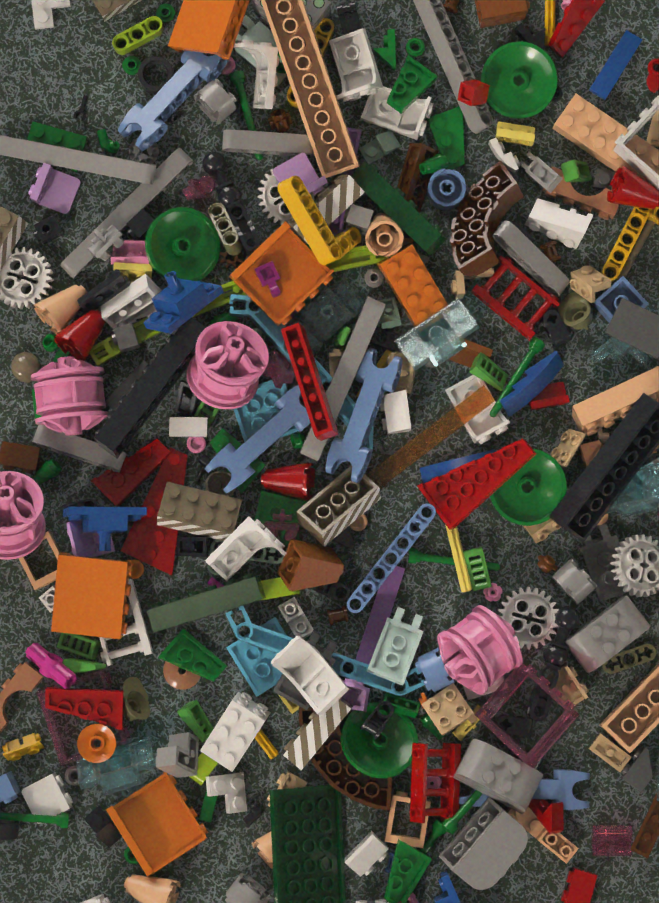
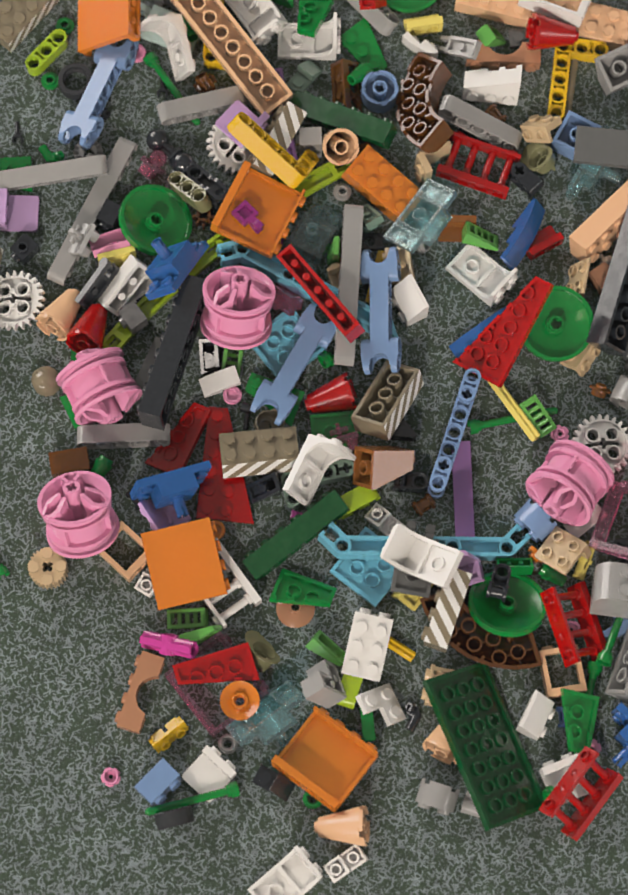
camera: 25 degrees left, 10 degrees down
green plate [43,334,58,352] -> none
light grey brick [194,79,237,125] -> none
light nougat tile [350,514,368,531] -> none
clear orange tile [366,385,495,488] -> none
light aqua tile [367,607,424,686] -> none
green piece [490,337,545,418] -> none

